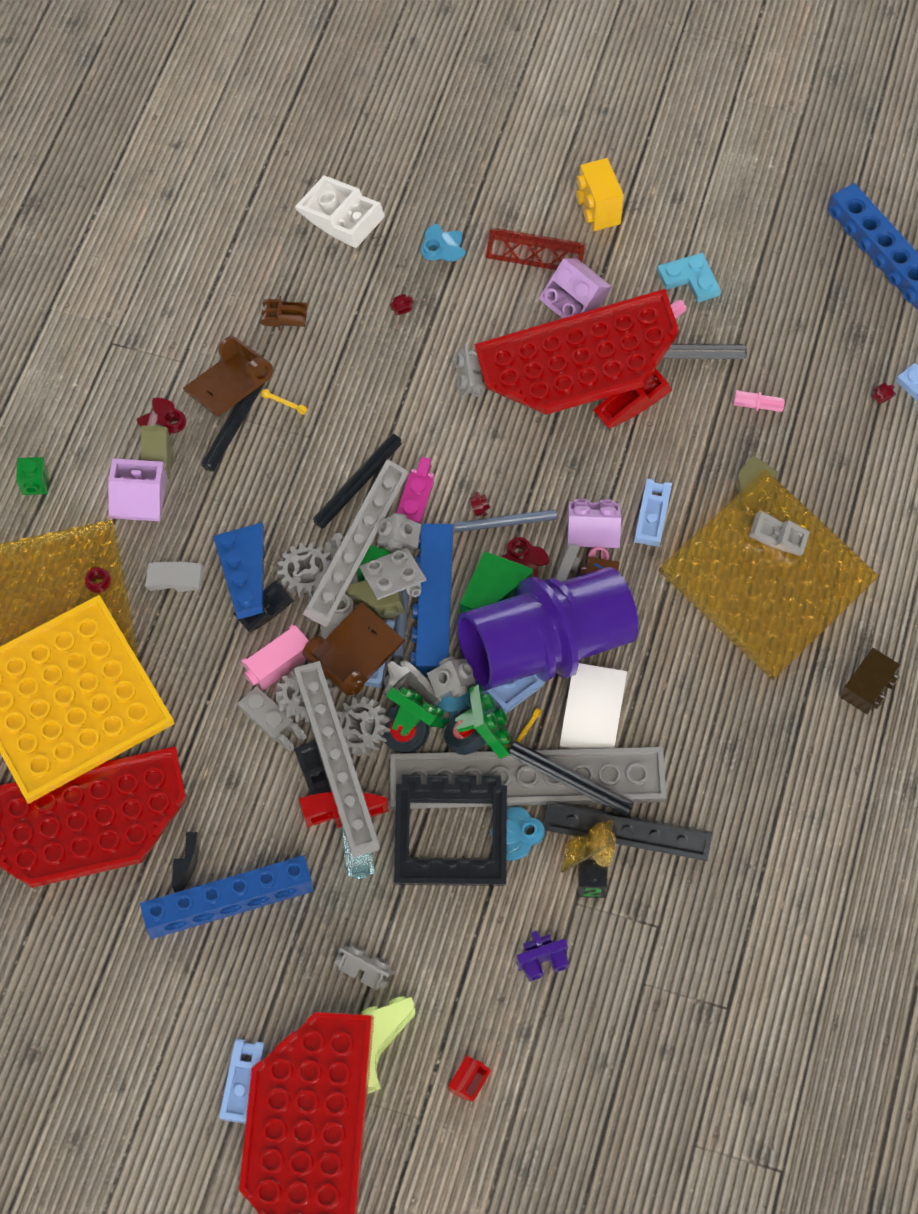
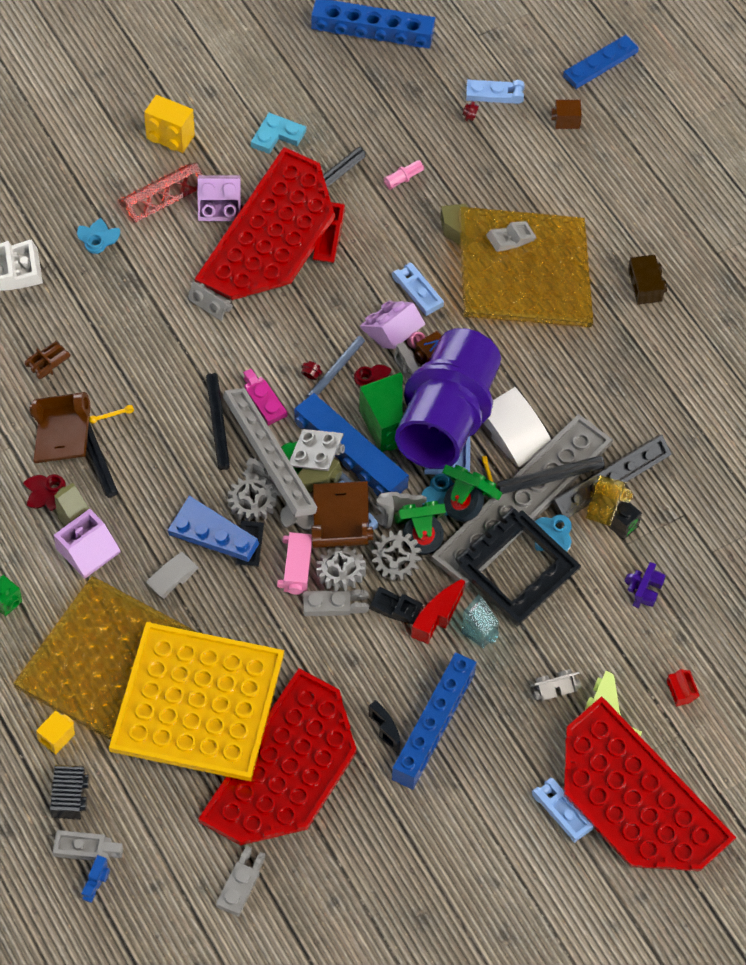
camera: 50 degrees left, 5 degrees down
dark red plate [85,567,111,593] -> none
light grey plate [294,661,380,858] -> none
light grey brick [377,513,421,552] -> none
dark red plate [390,294,414,315] -> none
light grey brick [427,657,476,698] -> none

